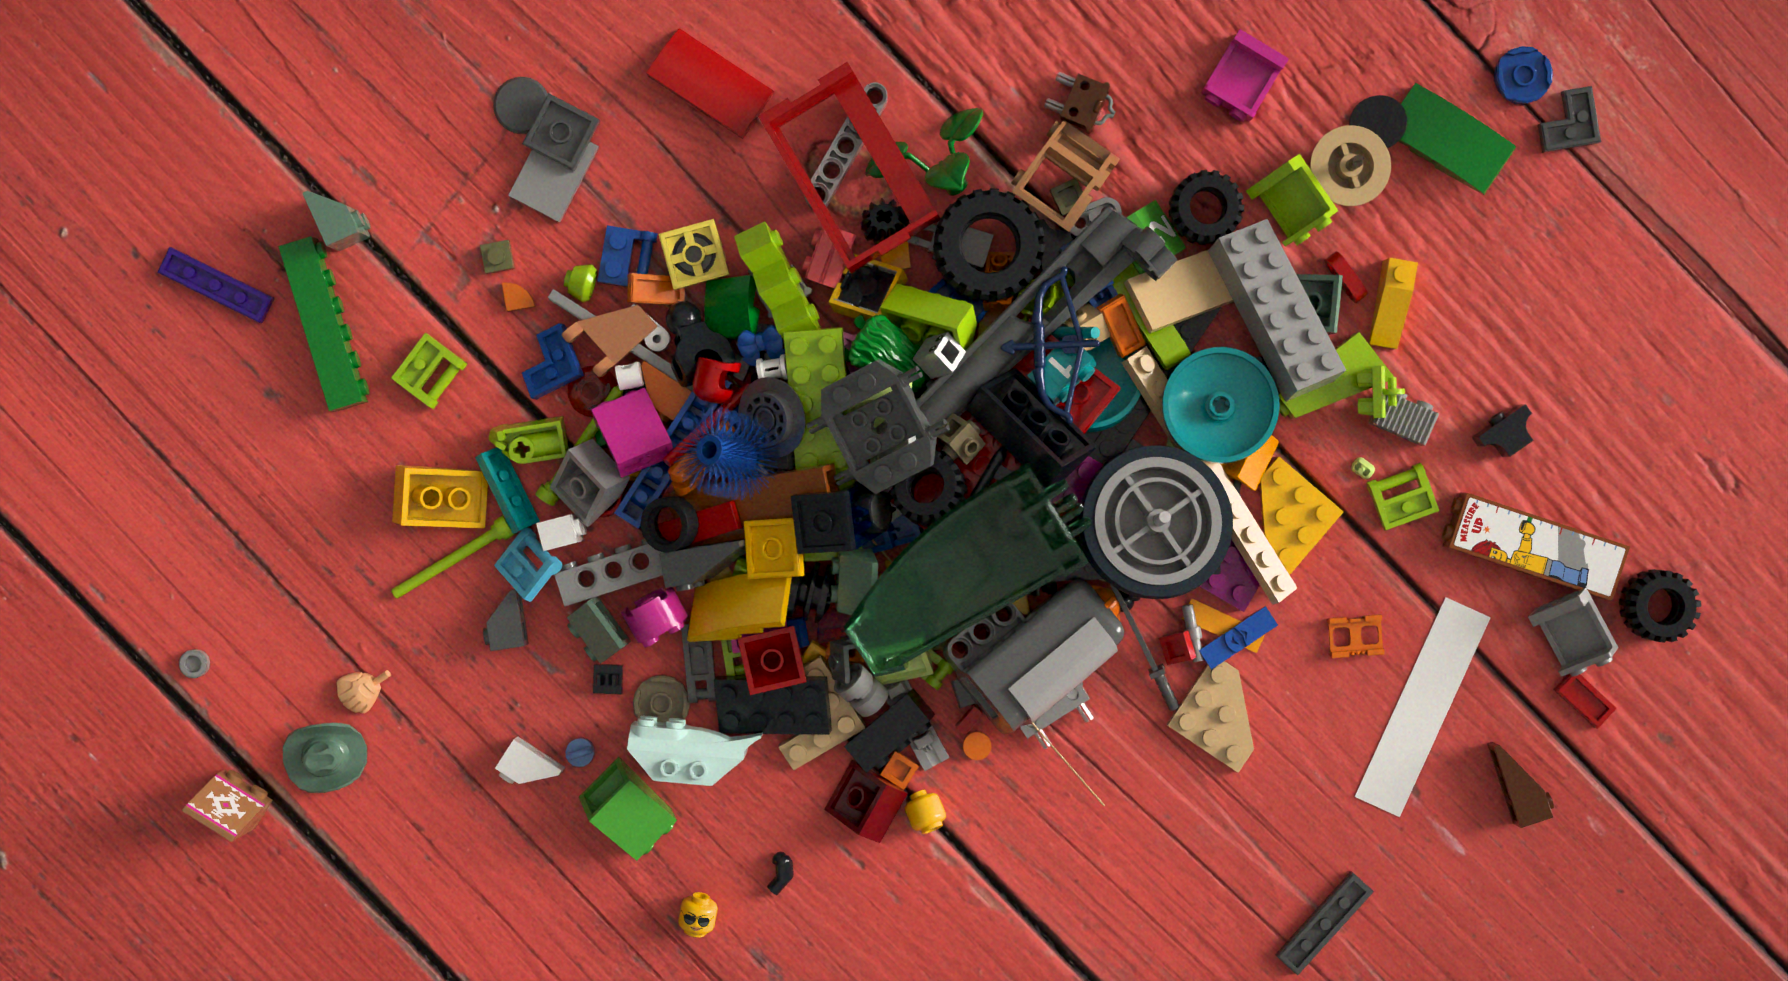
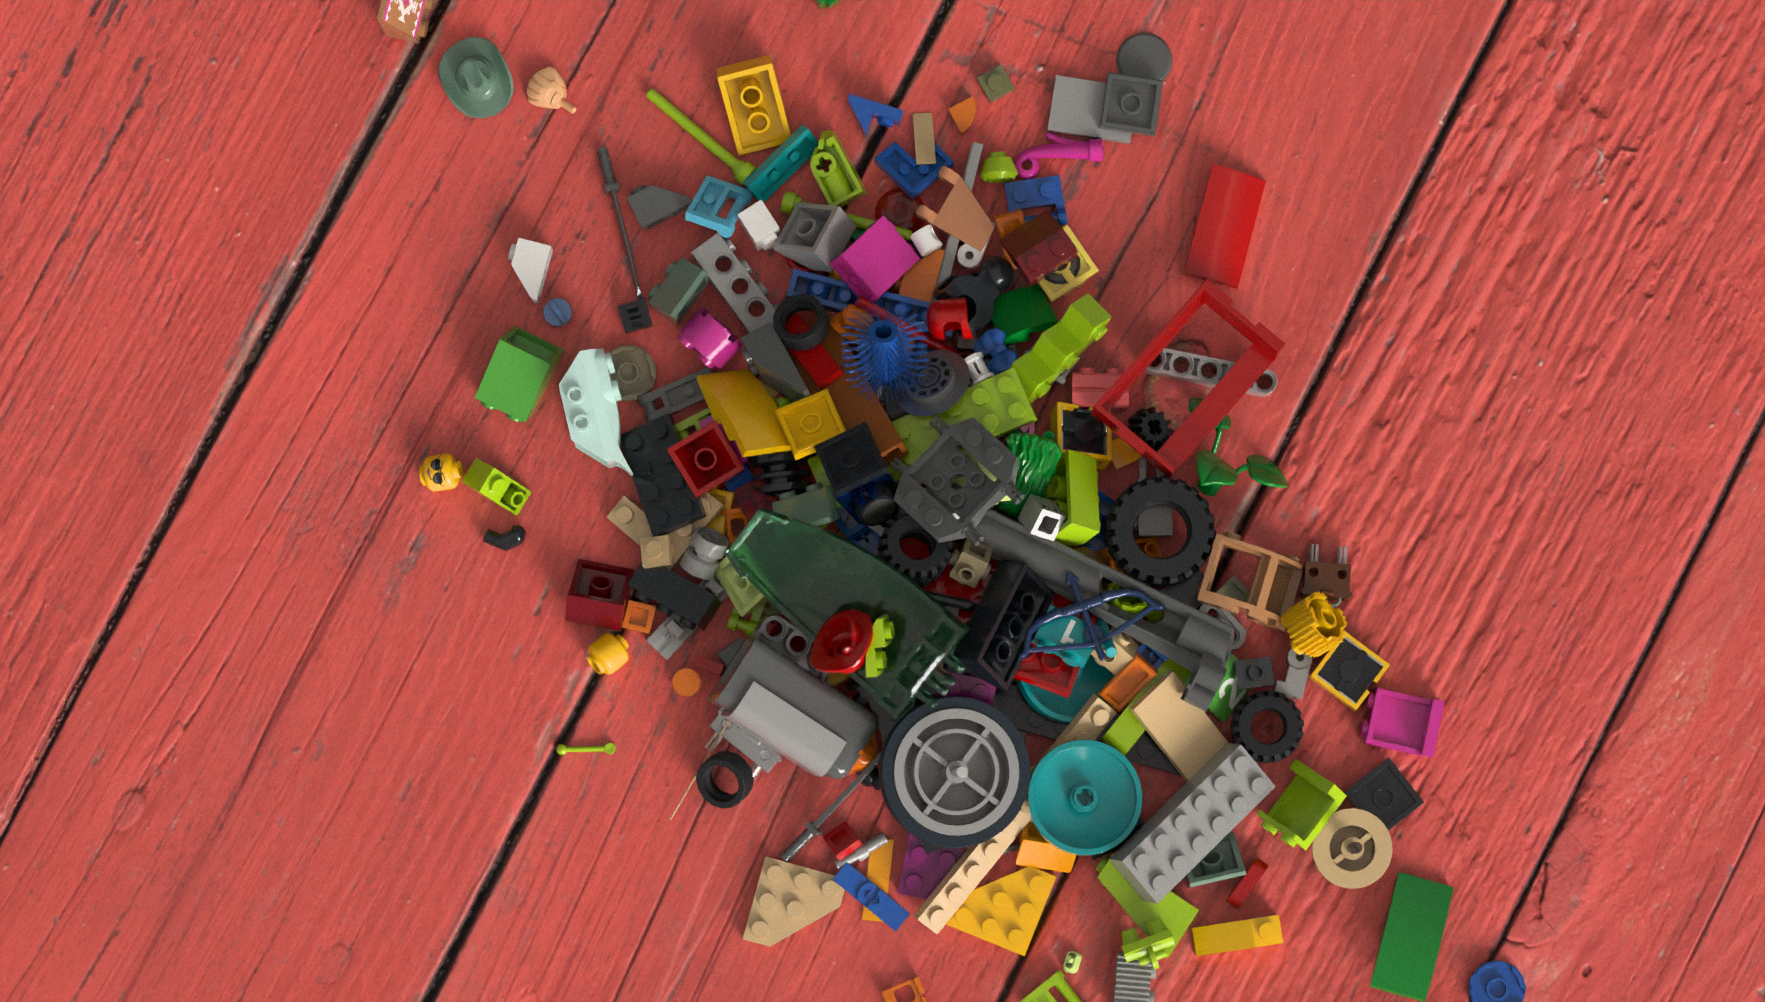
camera: 70 degrees right, 5 degrees down
lime plate [391,333,468,409] -> none
dark grey bracket [828,636,873,684] -> none
black piece [1349,95,1407,148] -> none
none -> lime slope [461,458,531,516]
none -> lime hinge [556,743,616,755]
none -> dark grey sword [596,147,643,300]
none -> tan plate [640,535,672,569]
none -> black tyre [696,751,754,808]
none -> red hat [809,610,873,674]
none -> blue slope [848,94,903,138]
none -> lime slope [866,614,895,678]
none -> tan sticker [913,113,936,165]
none -> dark red slope [999,210,1078,287]
none -> dark pink plant [1014,132,1103,179]
none -> black bracket [1233,656,1275,689]
none -> light grey leg [1273,648,1312,701]
none -> yellow brick [1281,591,1348,658]
none -> black piece [1309,631,1390,711]
none -> black plate [1344,758,1424,831]

